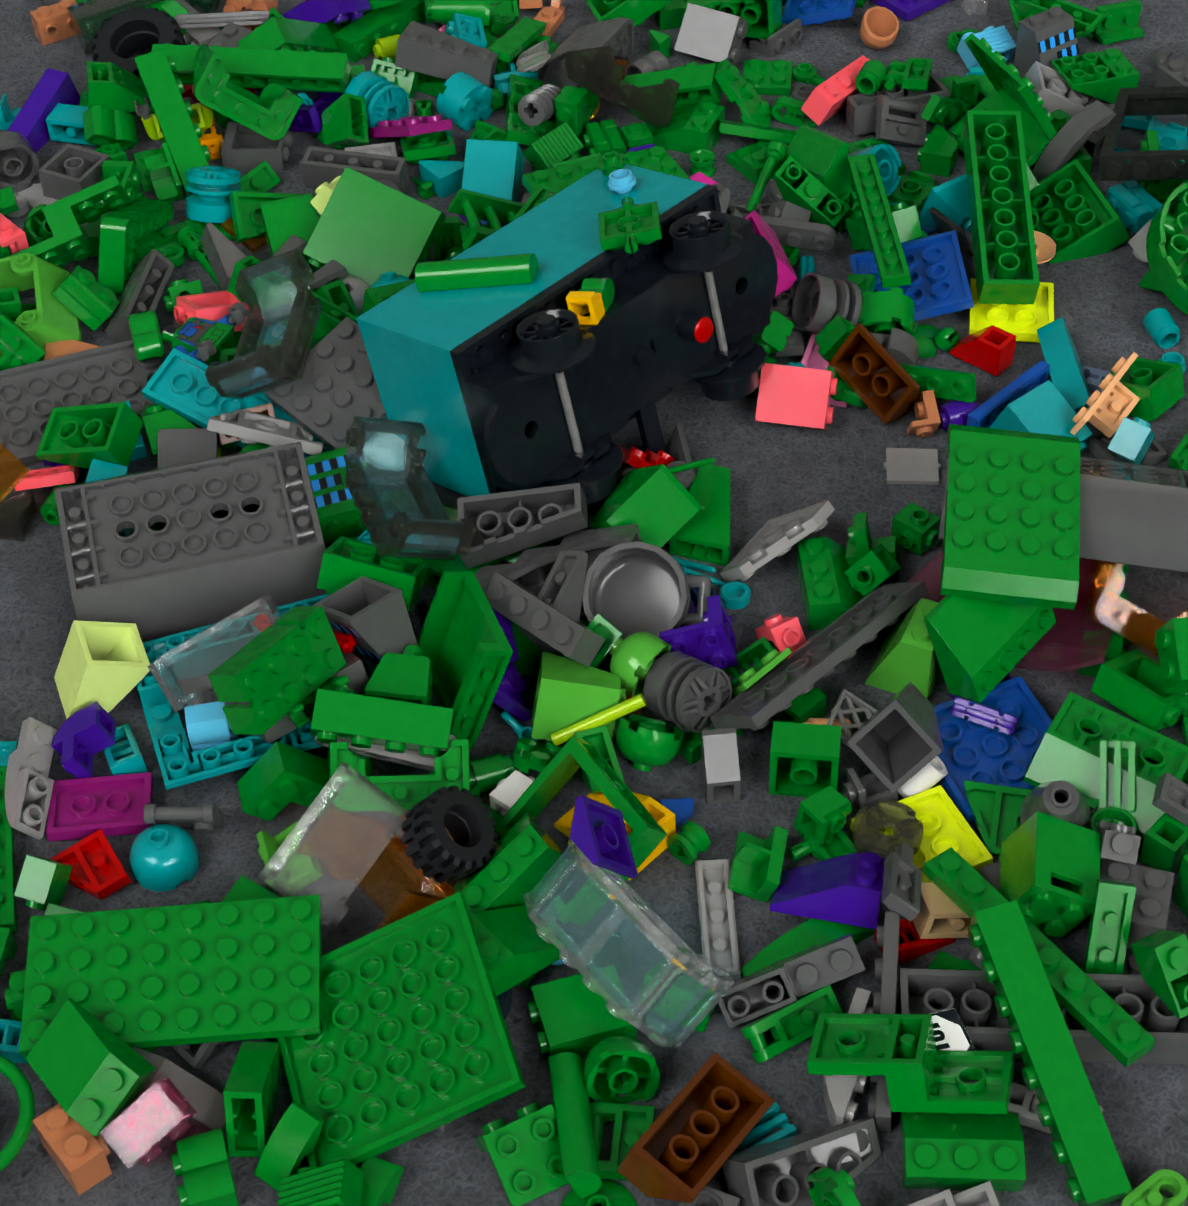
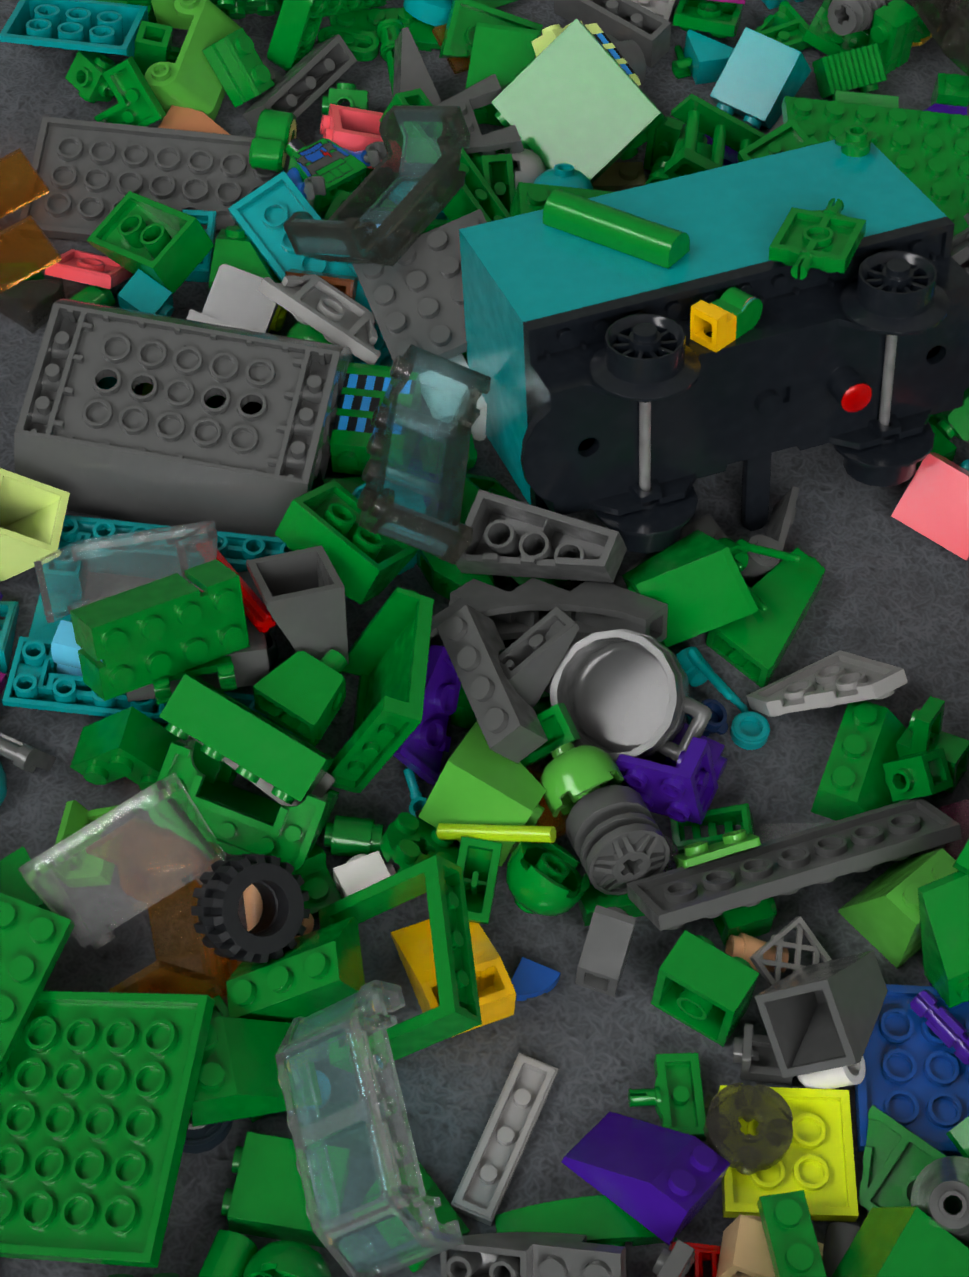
camera: 20 degrees right, 10 degrees up
dark purple slope [570,795,638,879] -> none
green brick [582,119,627,156] -> none
medium azure plate [607,169,637,194] -> none
red slope [620,446,675,468] -> none
green wheel [667,821,711,865] -> none
green panel [727,825,788,902] -> none
coral bracket [754,613,807,654] -> none
green brick [795,785,852,847] -> none
dark grey hinge [882,842,922,921] -> none

